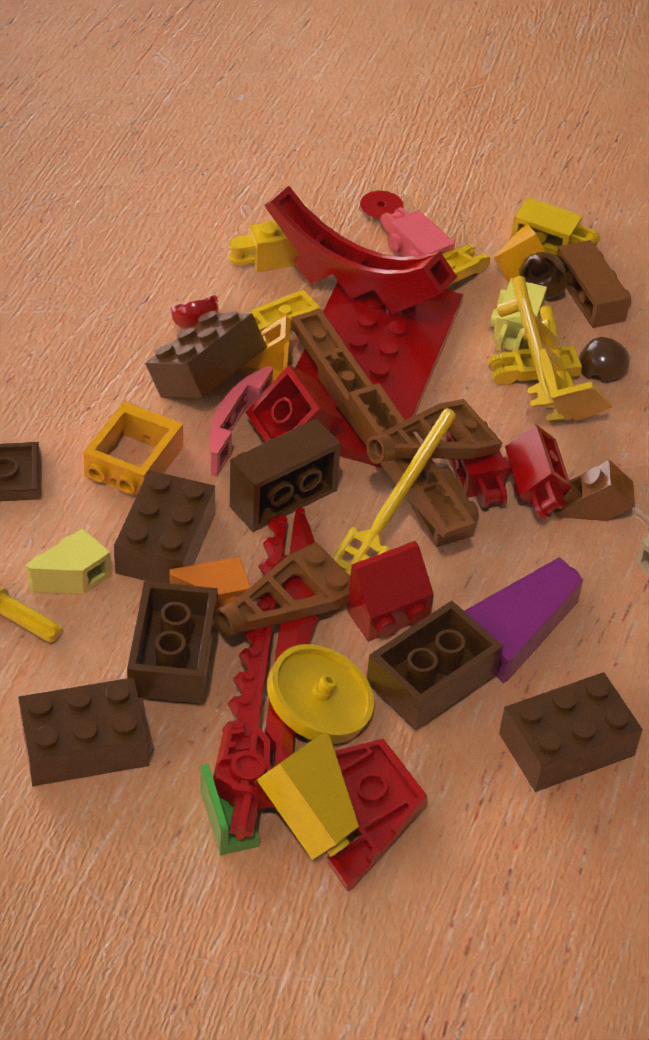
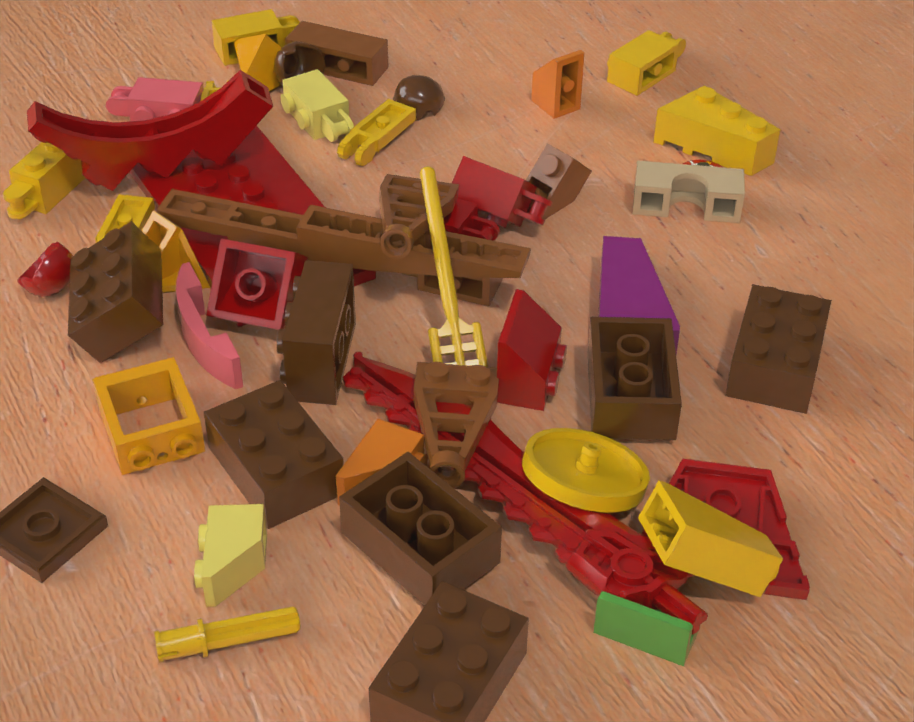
camera: 45 degrees left, 5 degrees down
red piece [360,190,403,219] -> none
yellow hand [497,276,612,422] -> none

